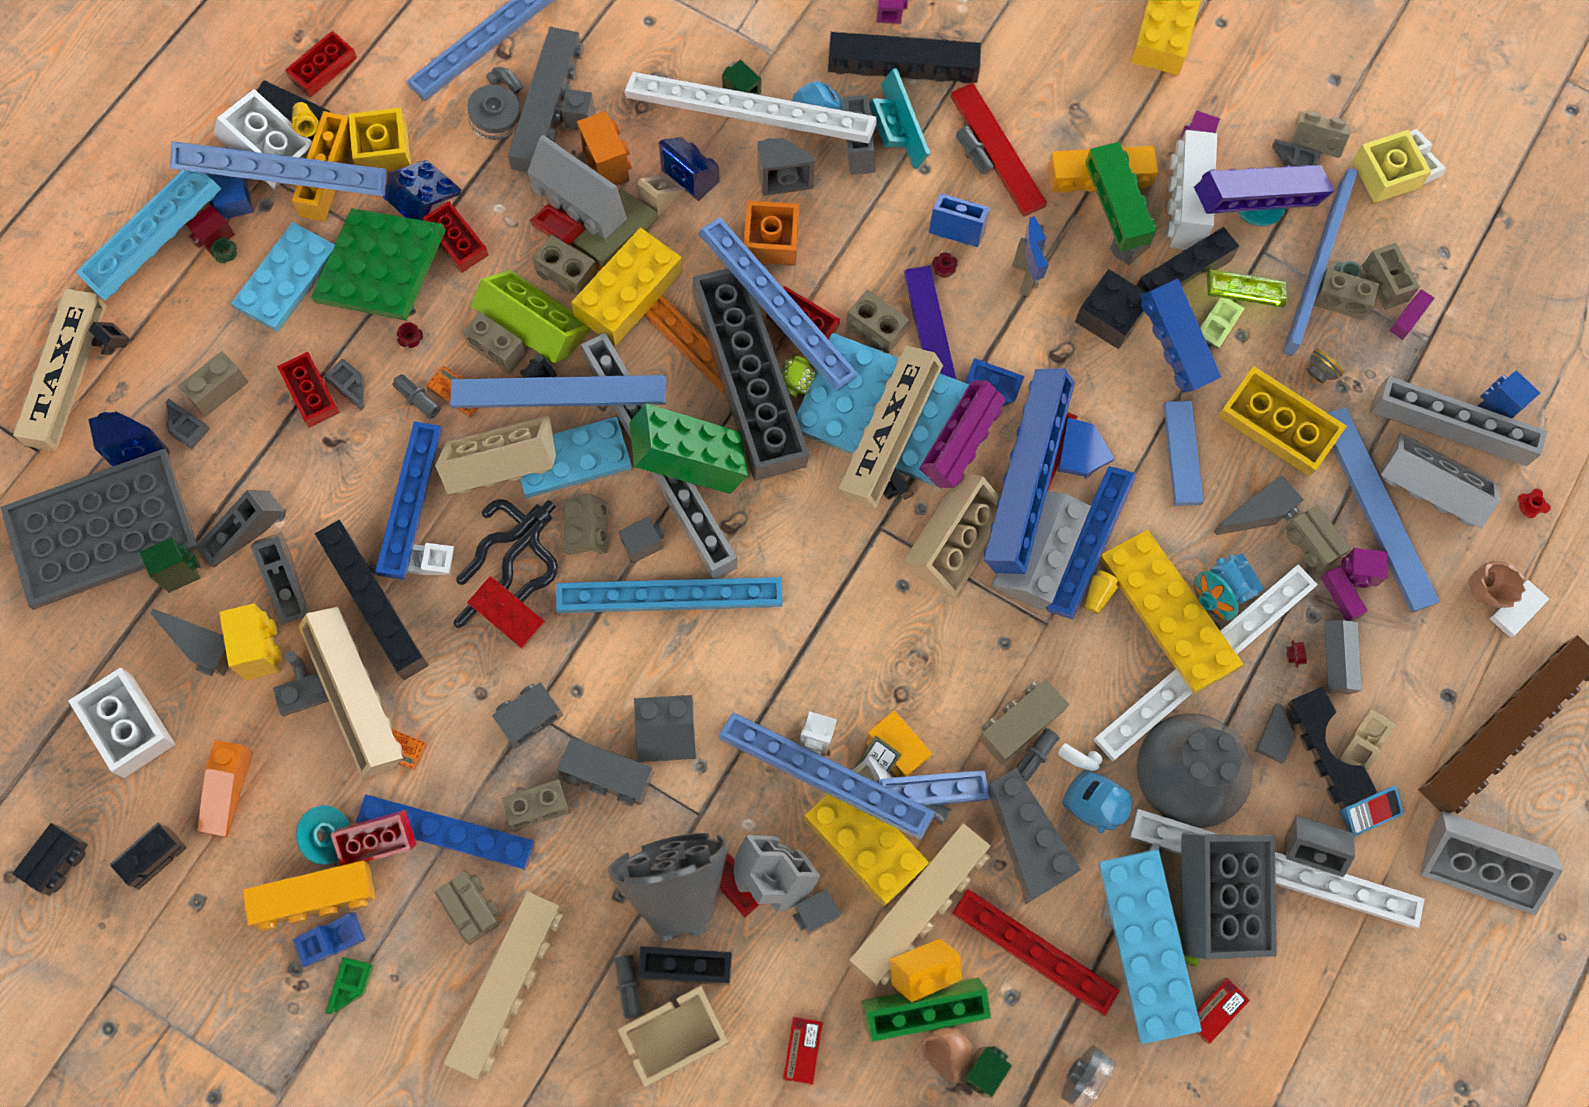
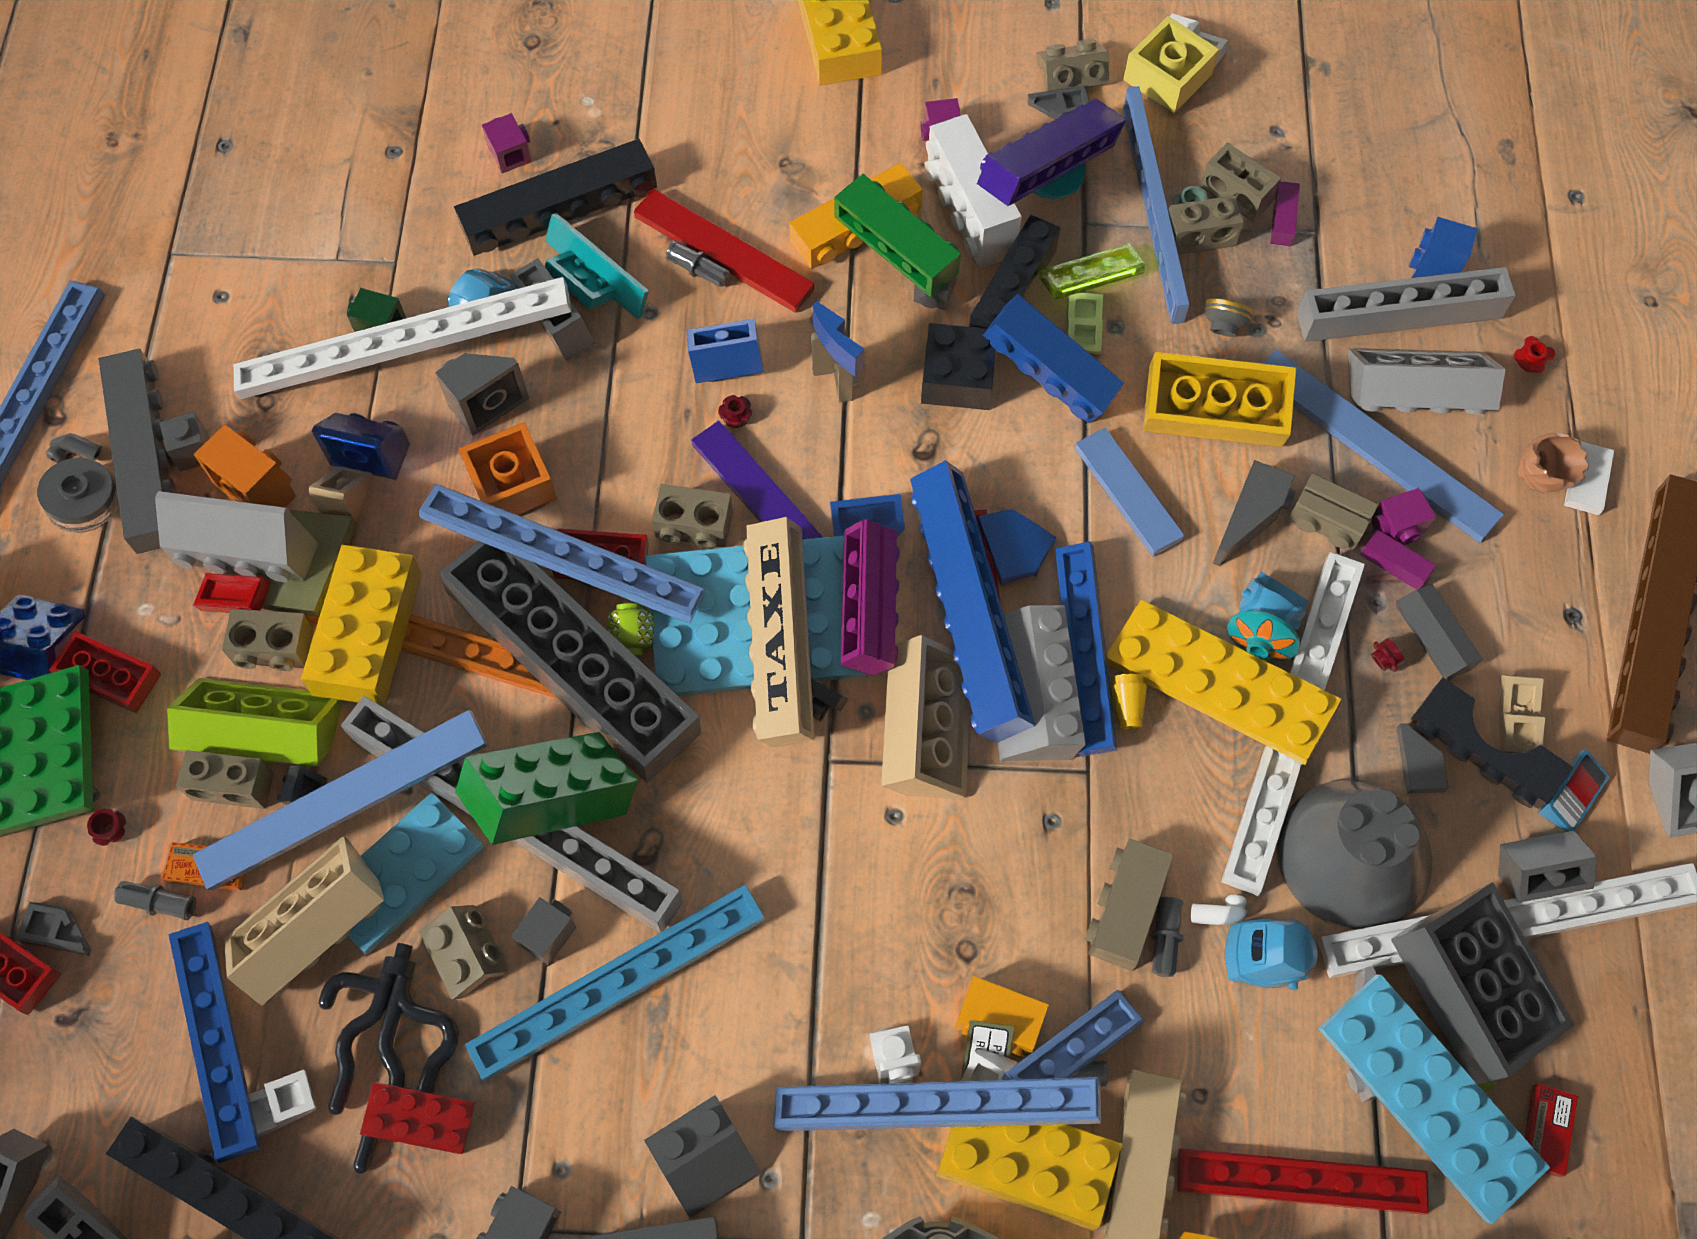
camera: 25 degrees left, 5 degrees down
dark grey wedge [988,768,1081,904] -> none

